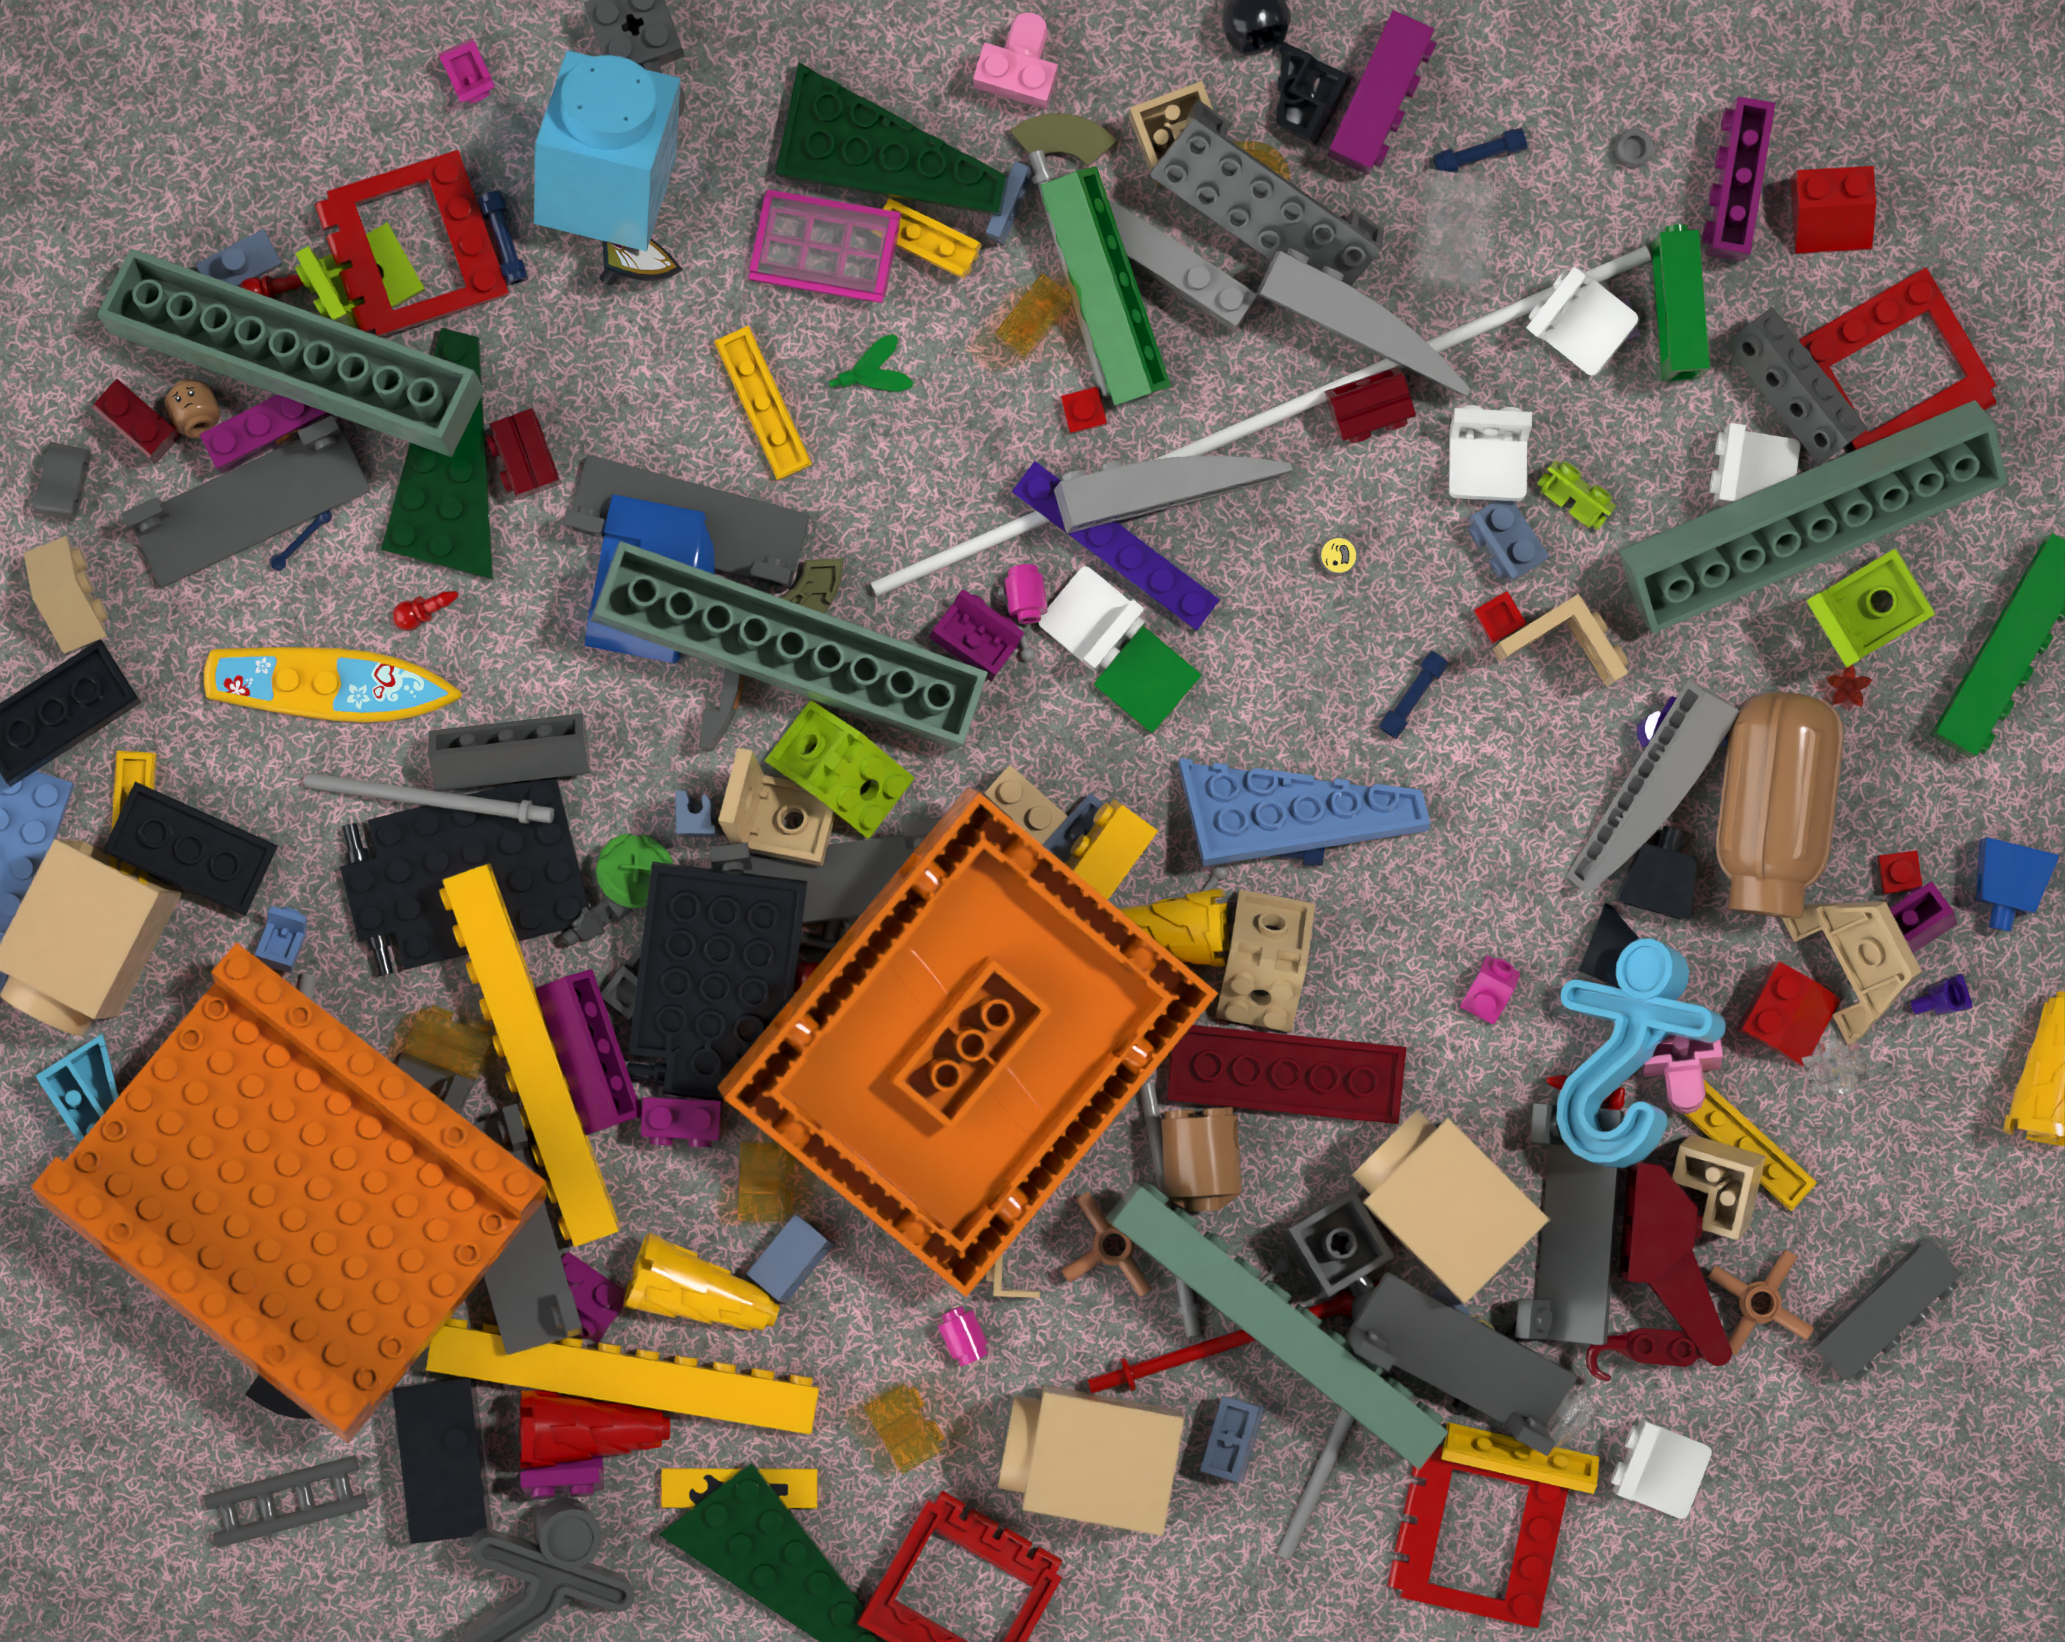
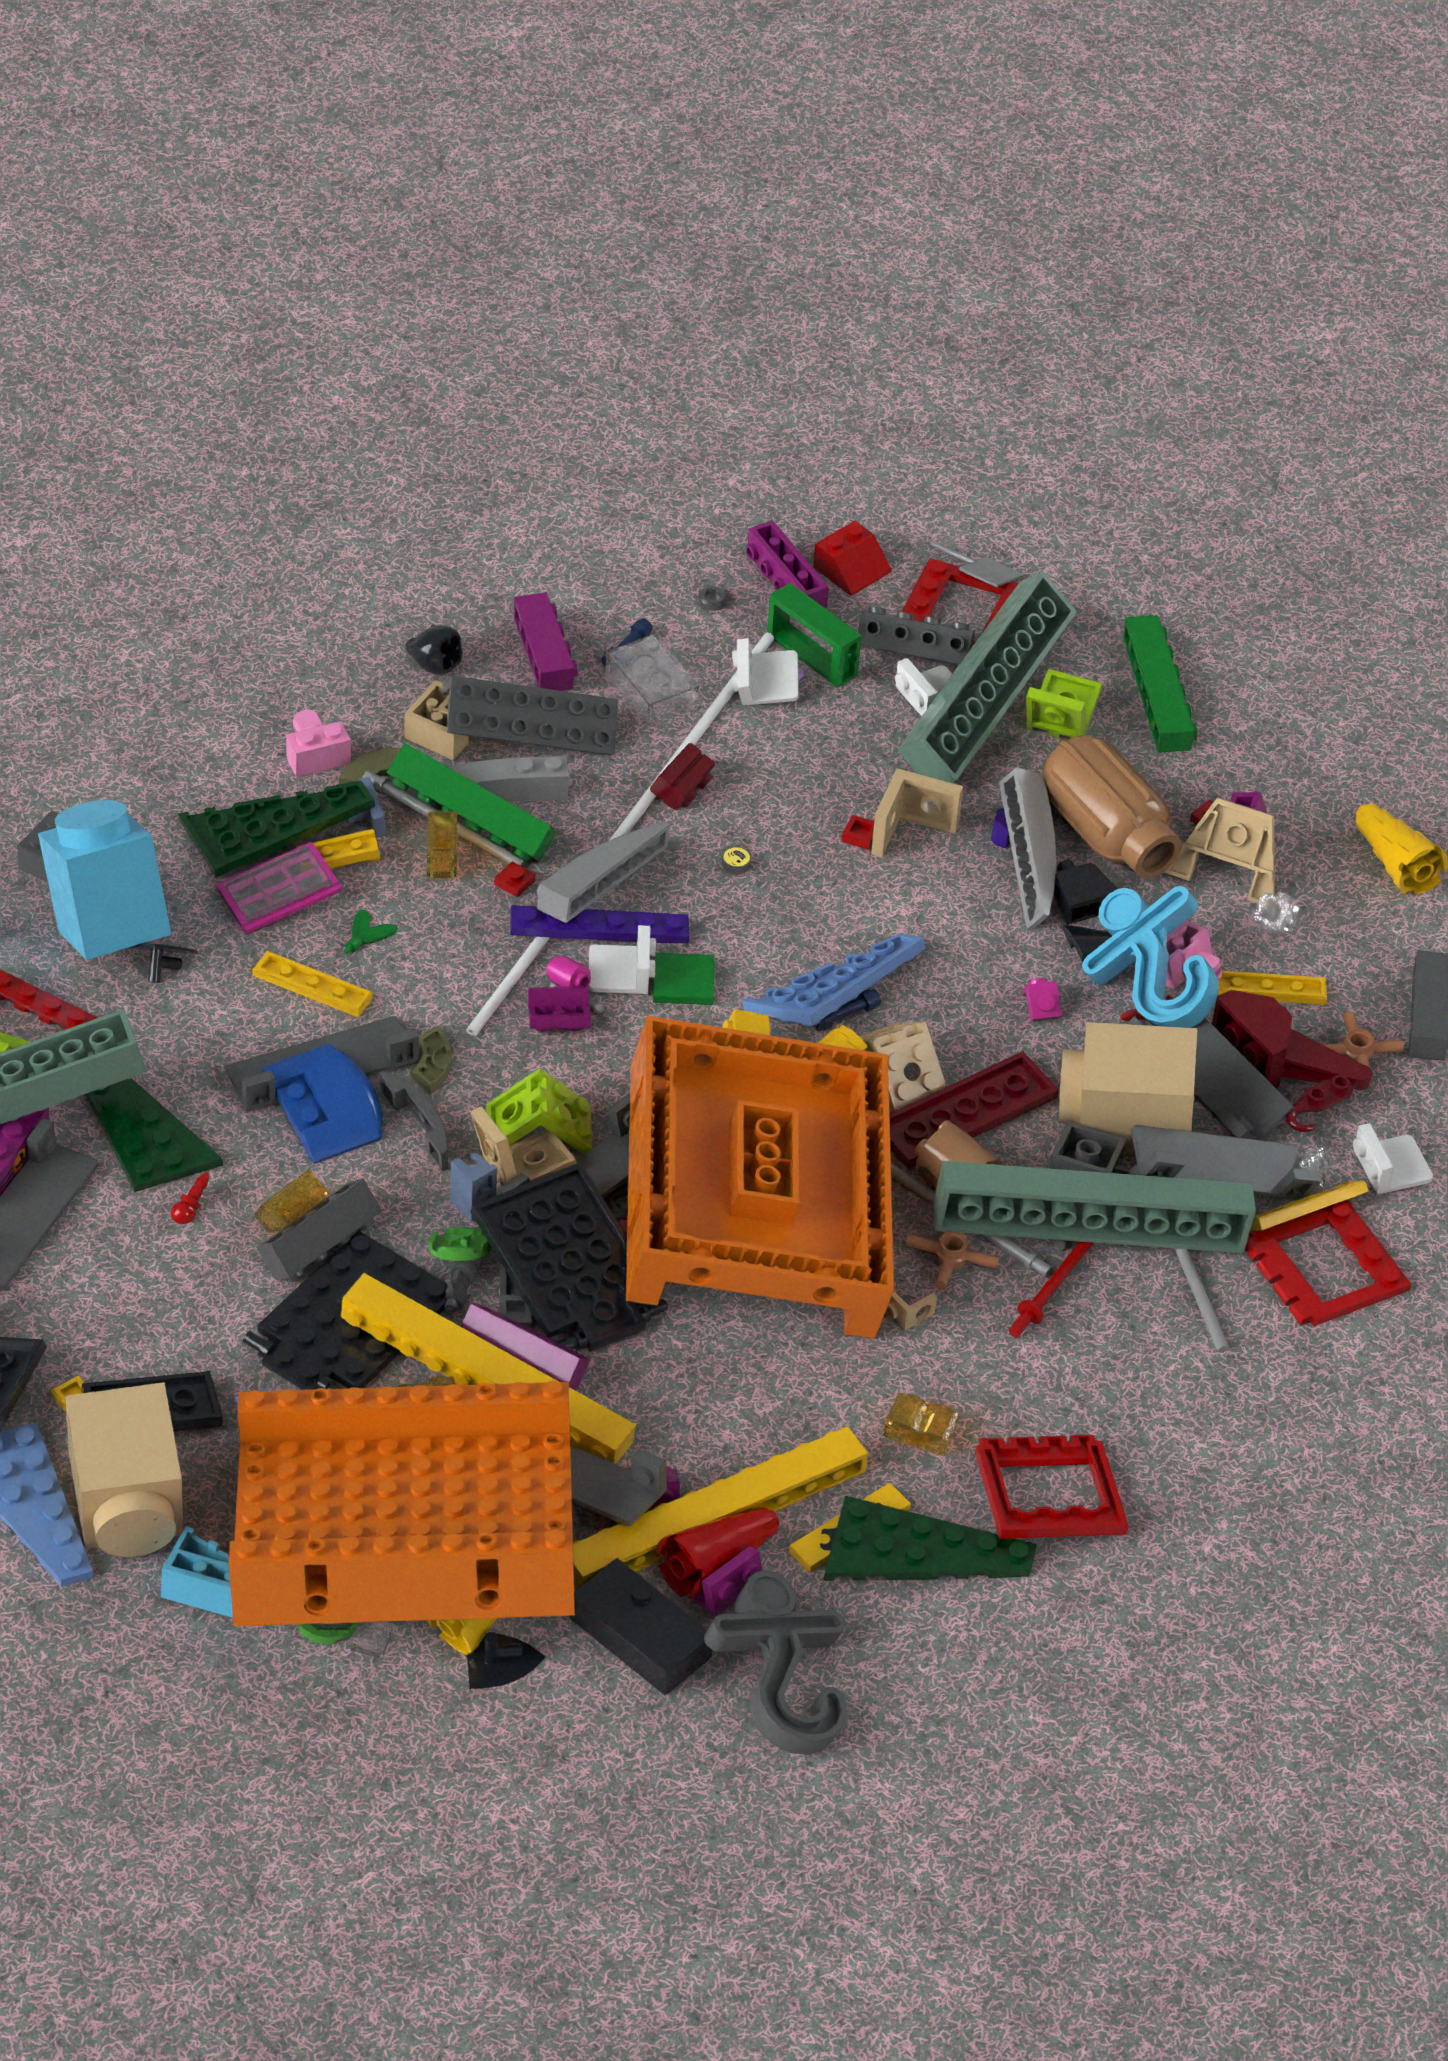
camera: 45 degrees left, 40 degrees down
piece [203,647,462,723] -> none
dark grey bar [204,1455,369,1548] -> none
dark blue hinge [270,511,332,571] -> none
light grey bar [304,773,554,824] -> none
dark blue bar [479,190,528,286] -> none
dark red brick [486,408,562,500] -> none
sand green brick [591,541,988,750] -> none
yellow cone [623,1232,780,1331] -> none
magenta brick [641,1097,724,1147] -> none
clear yellow brick [738,1141,795,1222] -> none
sand blue hinge [746,1213,835,1304] -> none
dark pink brick [938,1306,989,1367] -> none
tan container [998,1385,1184,1536] -> none
sand blue hinge [1200,1396,1266,1482] -> none
light grey slope [1256,248,1471,396] -> none
black slope [1276,41,1352,146] -> none
dark blue bar [1378,650,1449,740] -> none
white bracket [1449,405,1532,501] -> none
sand blue bracket [1467,500,1550,583] -> none
lime hinge [1537,460,1616,530] -> none
tan brick [1672,1134,1766,1240] -> none
red slope [1736,961,1841,1067] -> none
dark purple piece [1910,974,1973,1016] -> none
blue torso [1975,837,2059,932] -> none
none -> clear yellow brick [254,1169,329,1236]
none -> light grey piece [930,541,1024,587]

